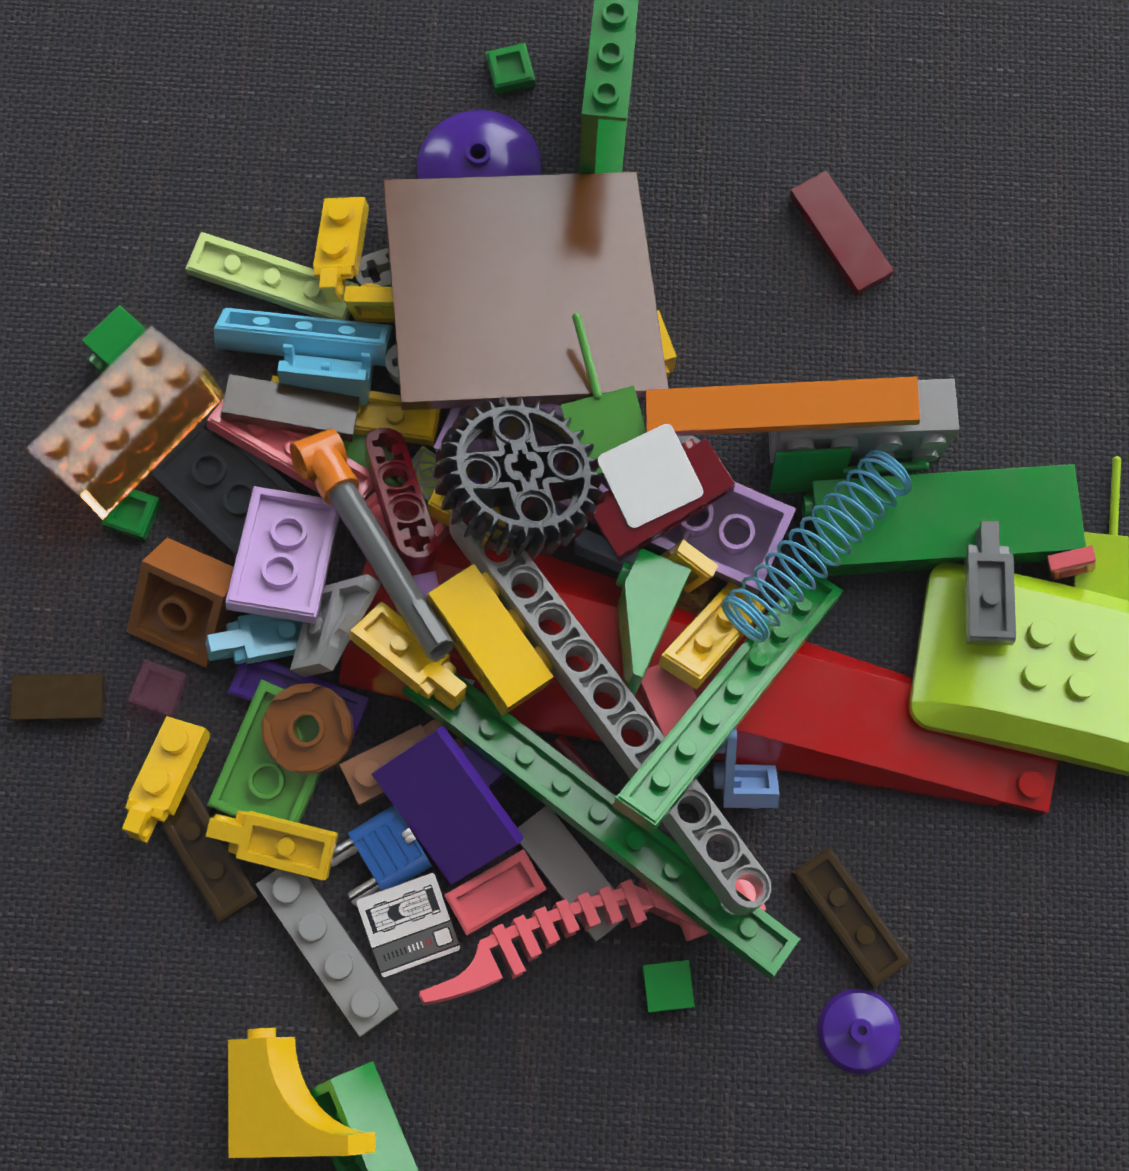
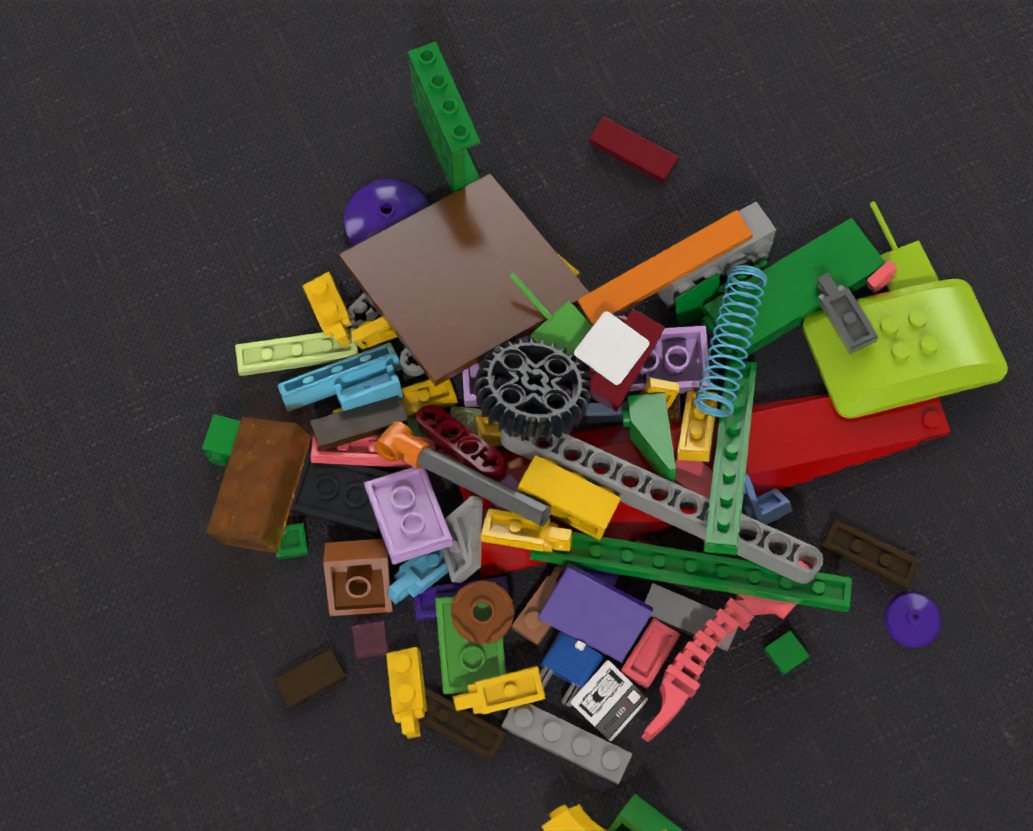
camera: 25 degrees left, 5 degrees down
green tile [486,43,535,95] -> none

